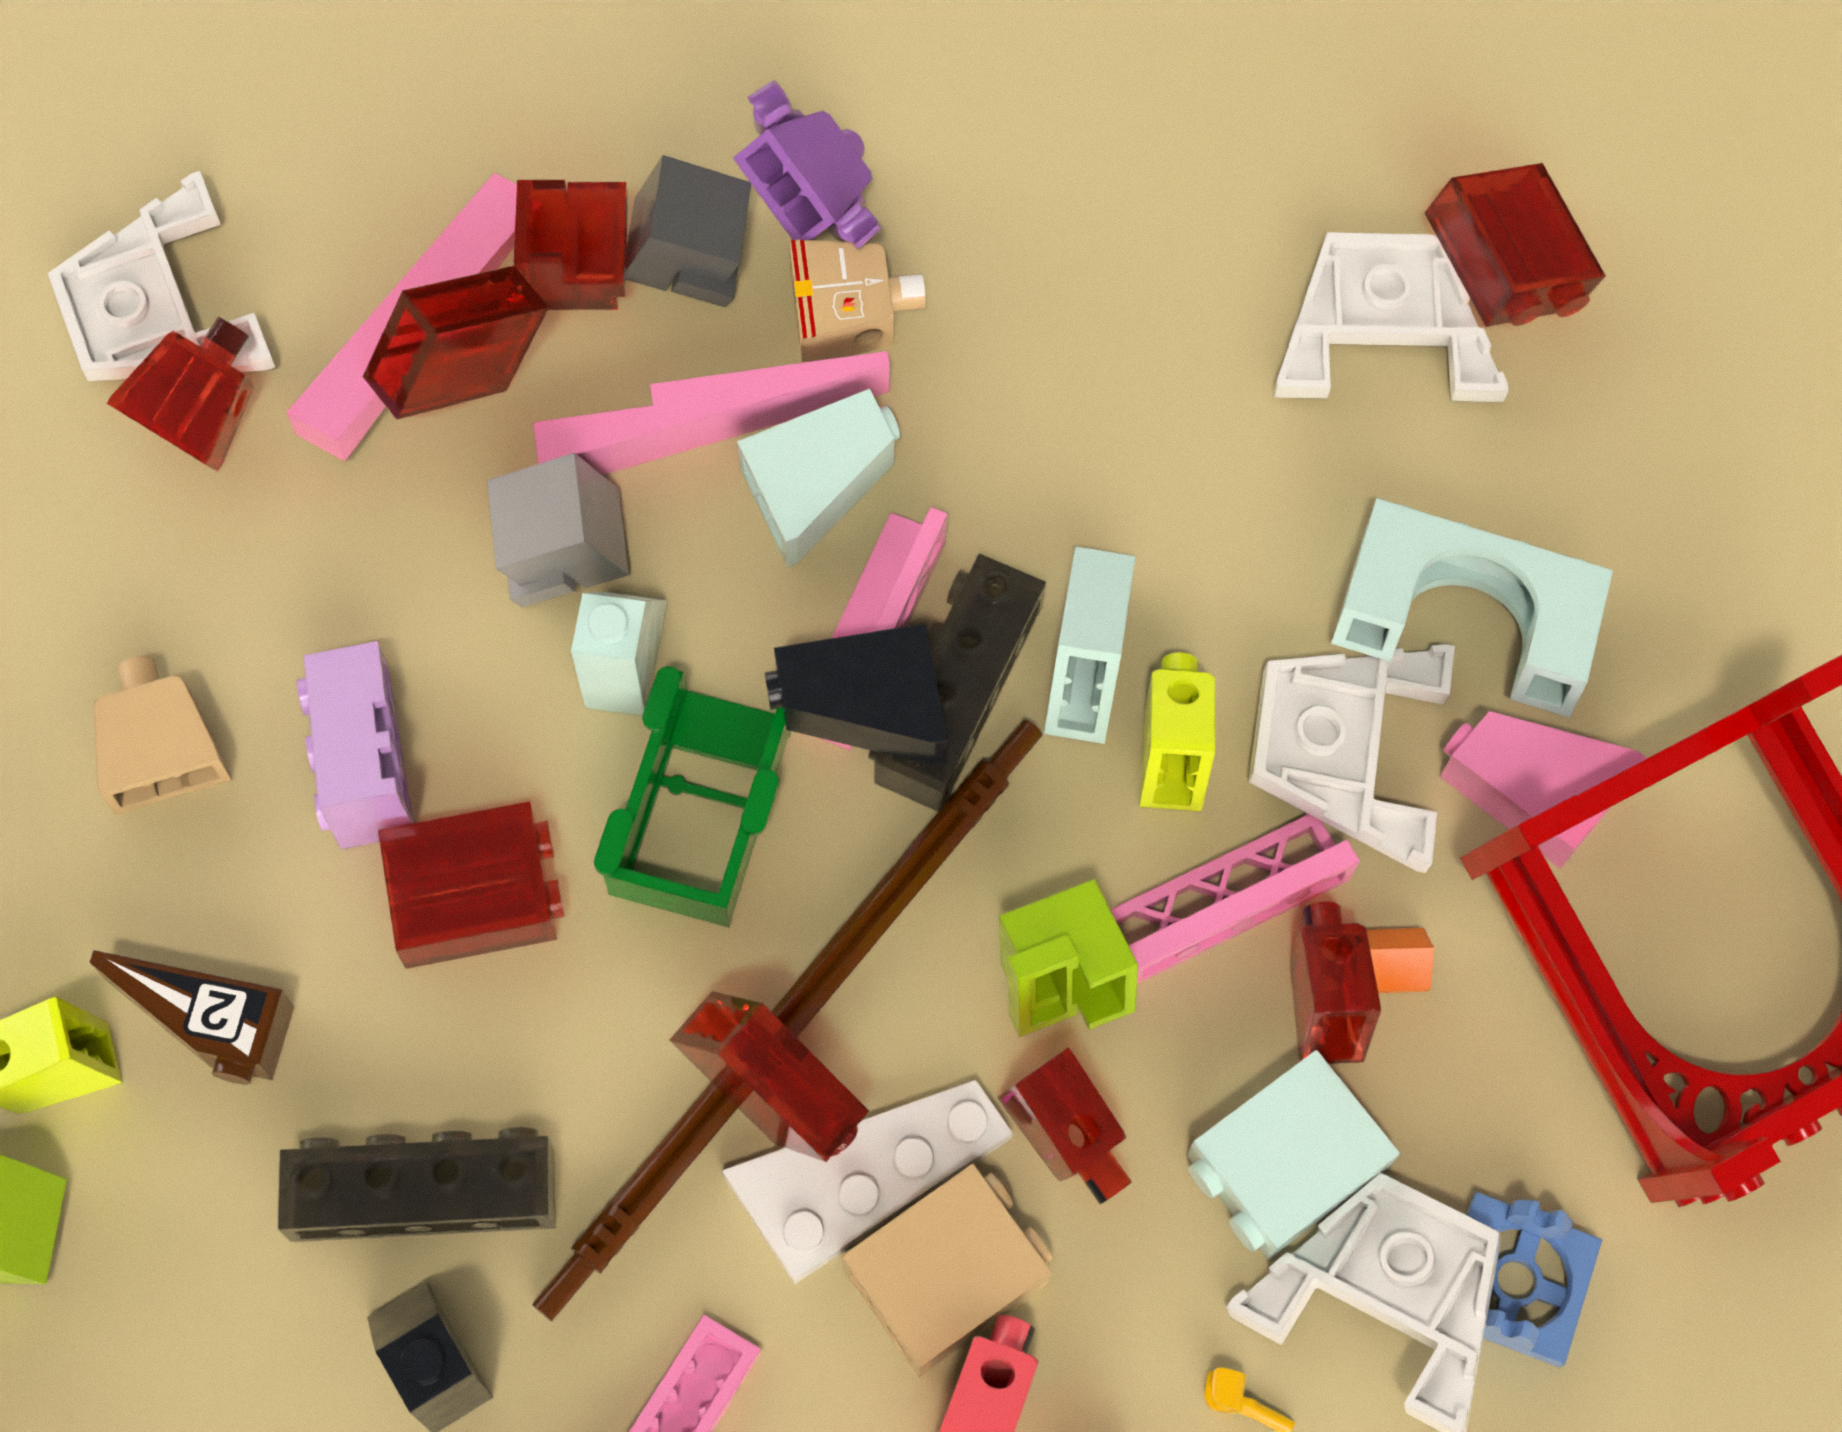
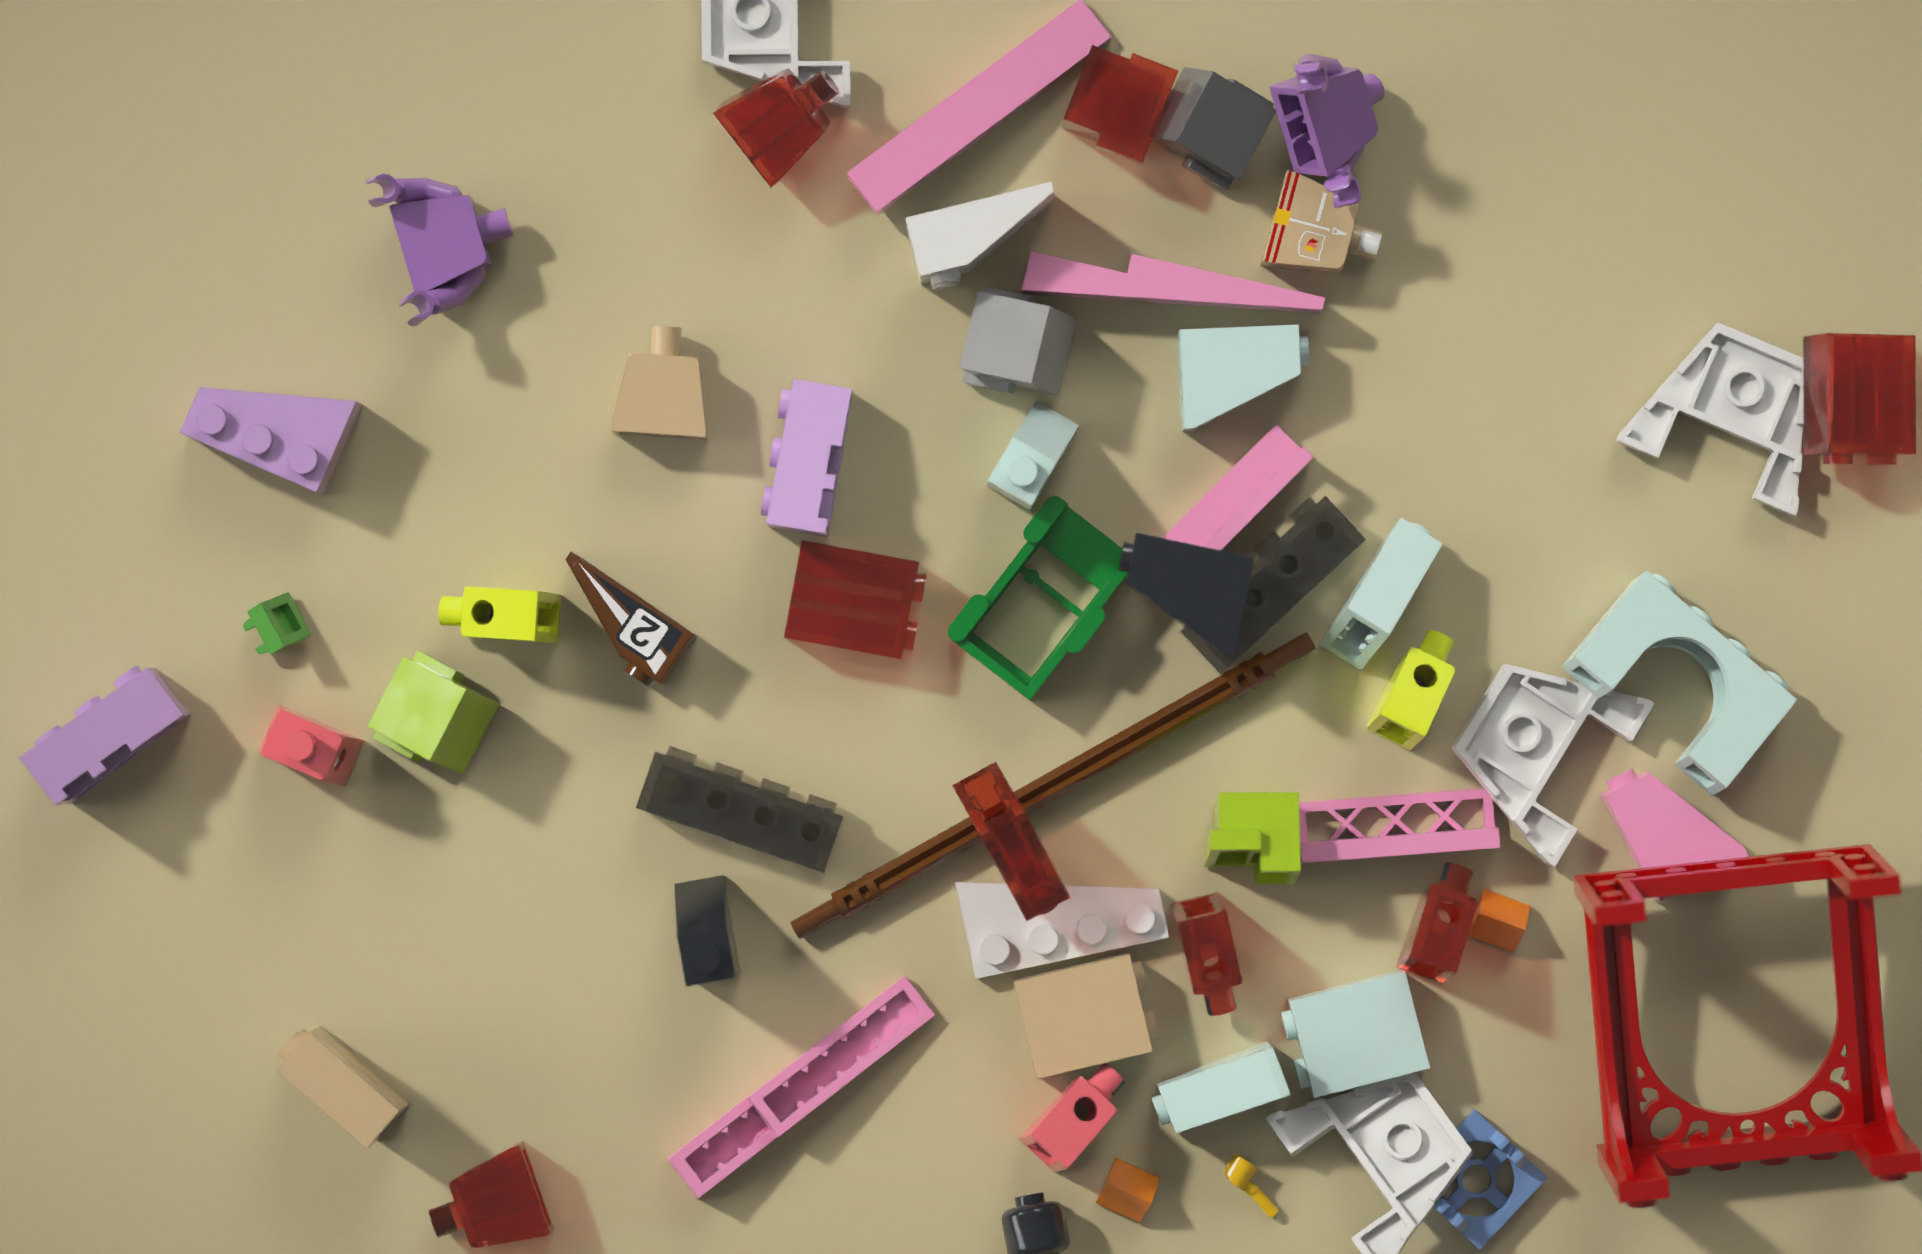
camera: 25 degrees right, 20 degrees up
clear red brick [362,266,549,420] -> none
none -> white slope [906,182,1054,290]
none -> light aqua slope [1152,1041,1291,1133]

